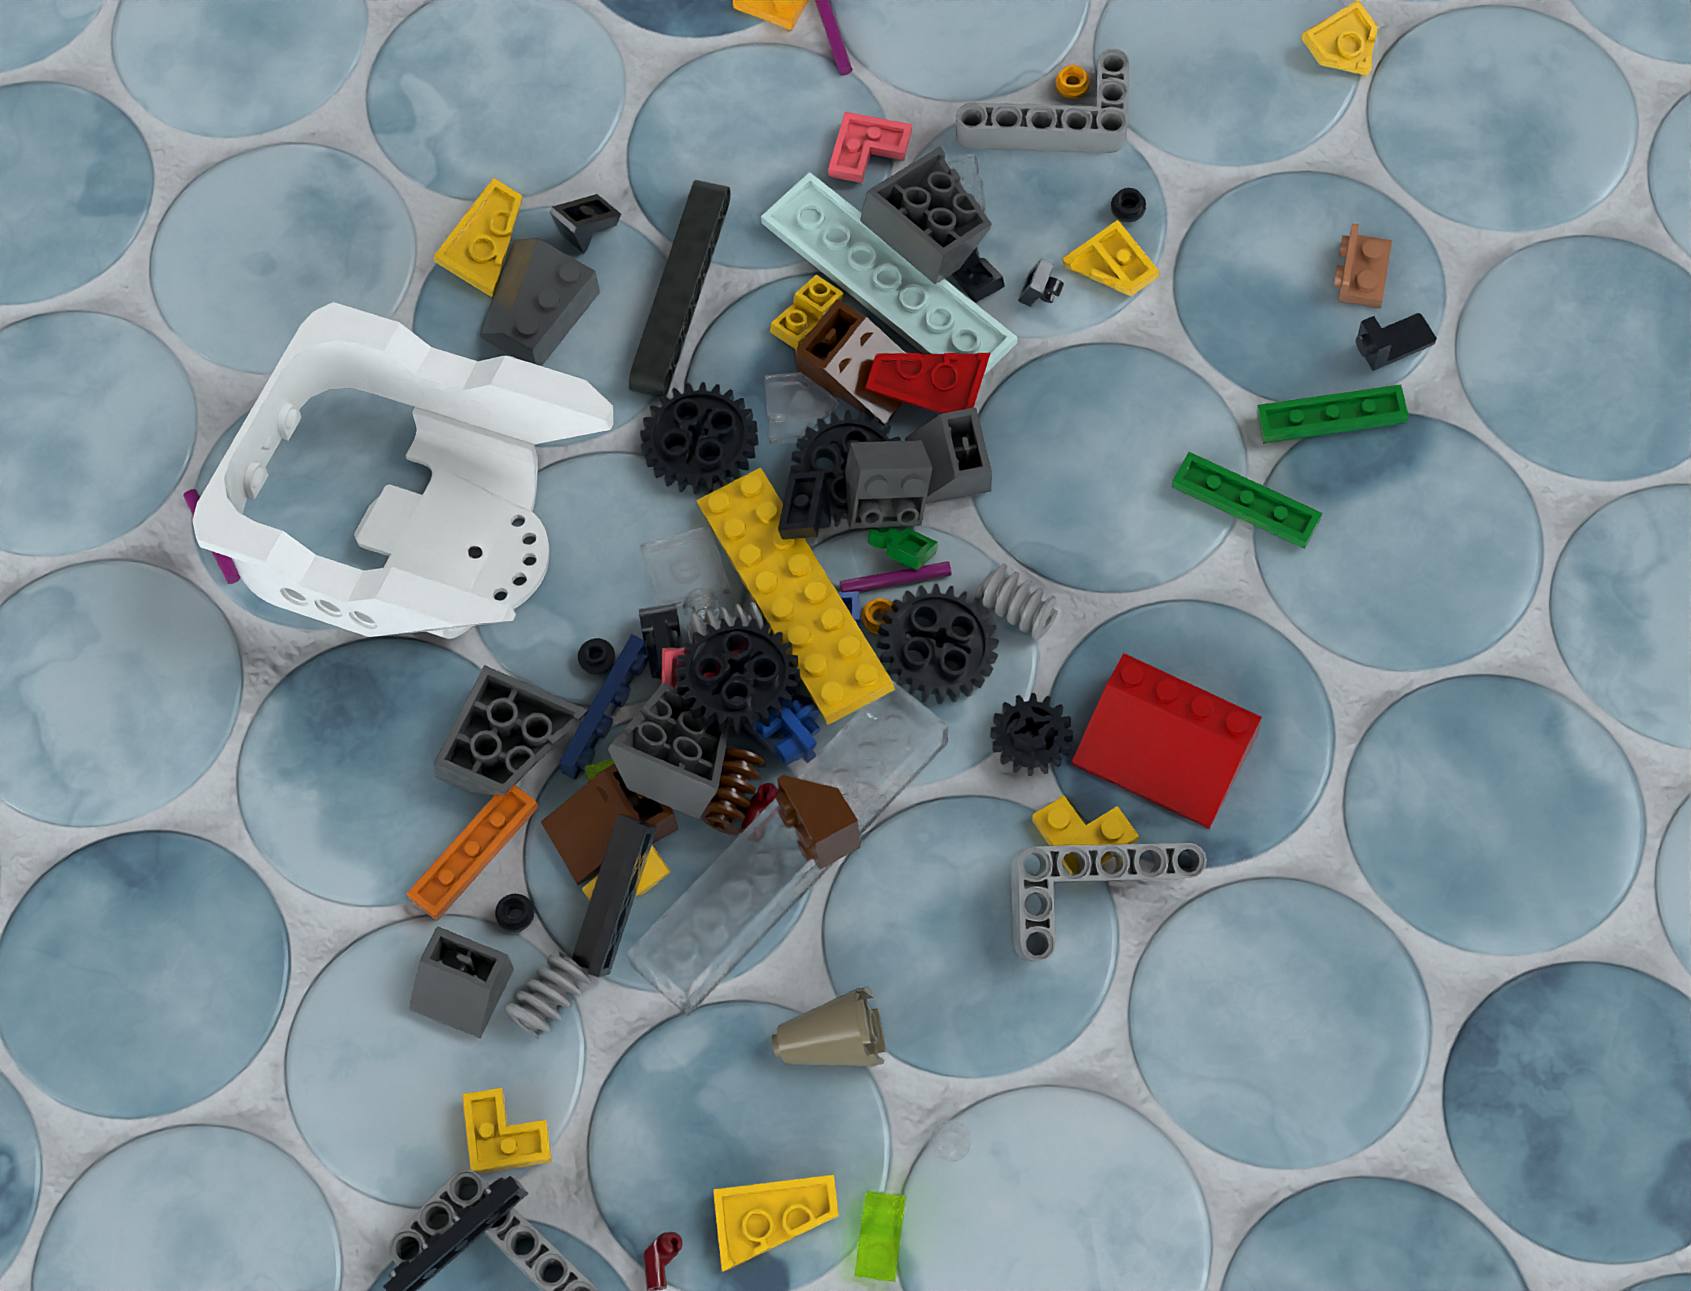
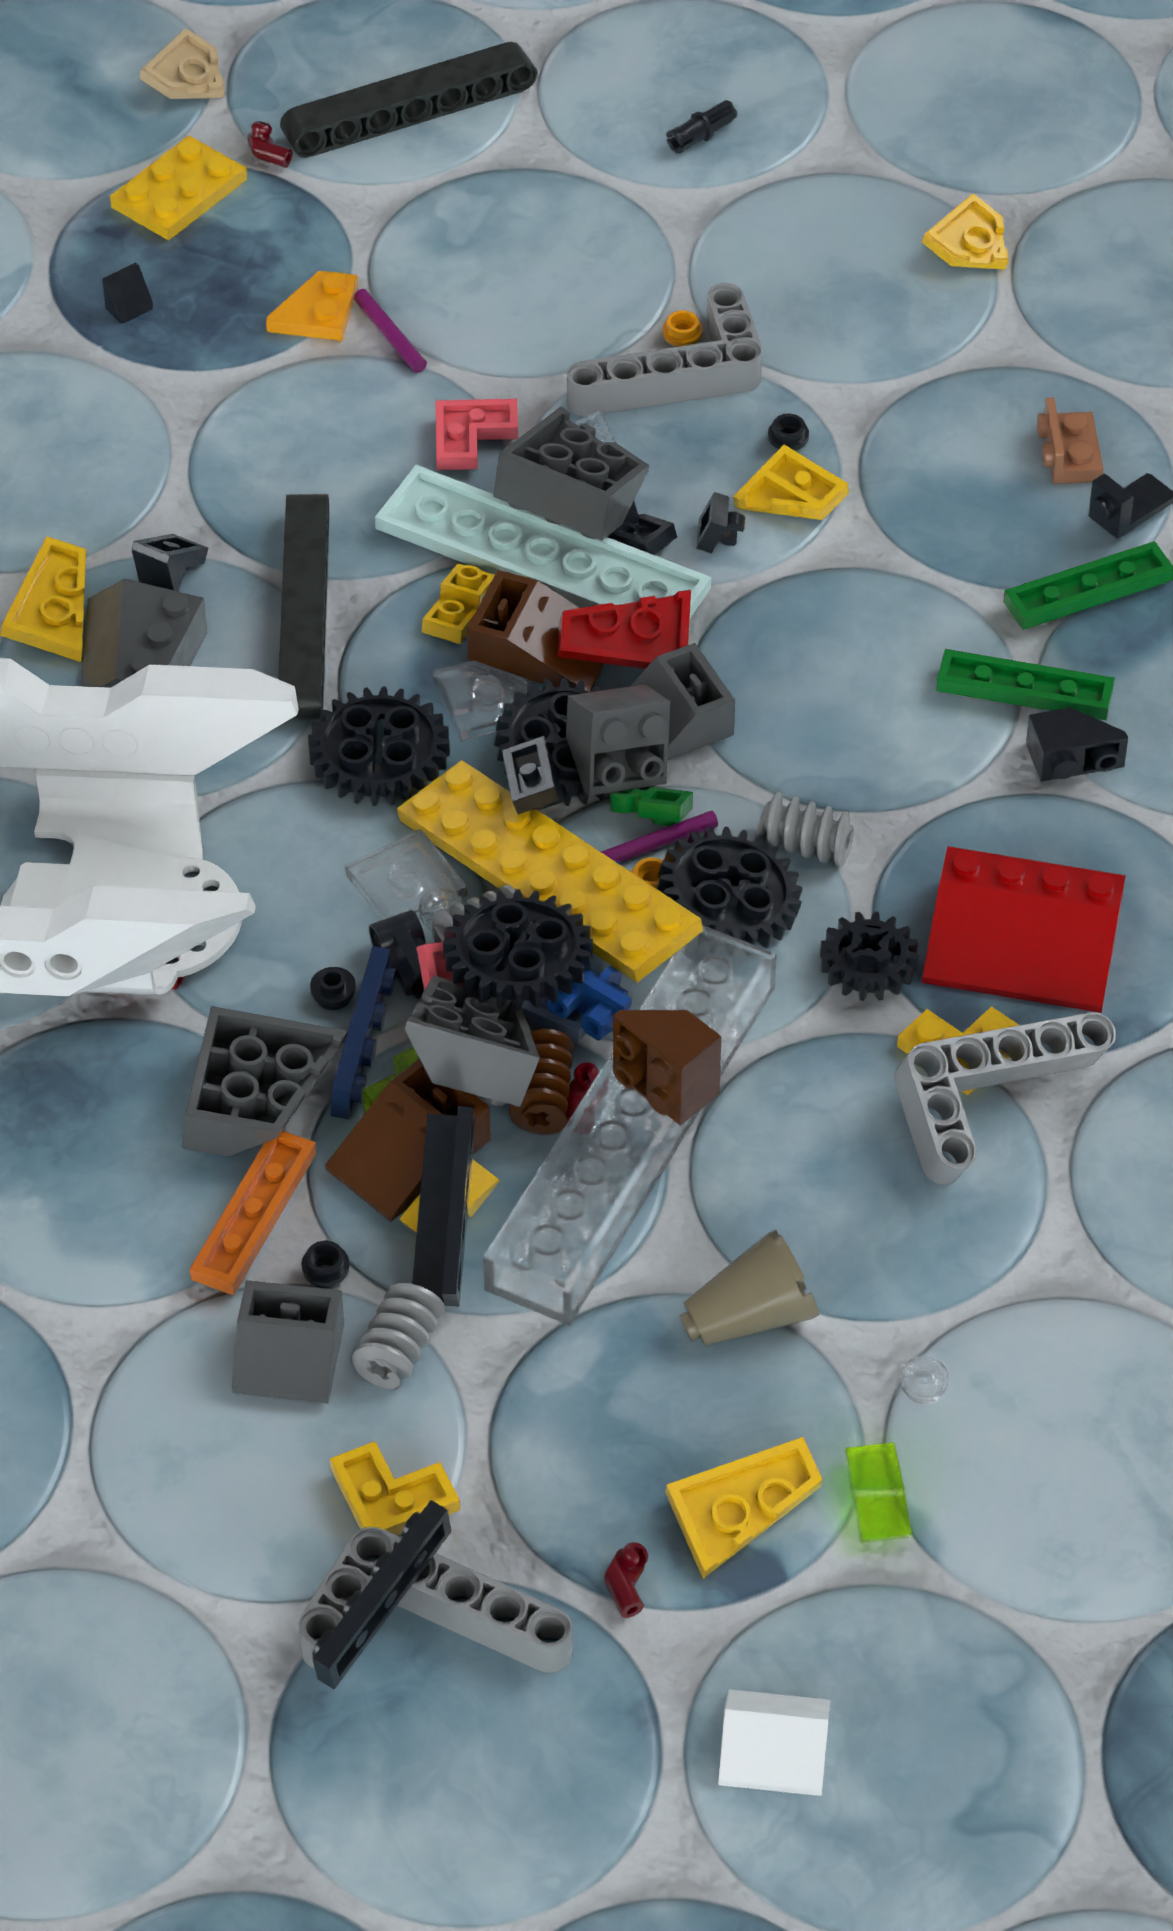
camera: 20 degrees left, 15 degrees down
none -> black slope [1026,707,1128,782]

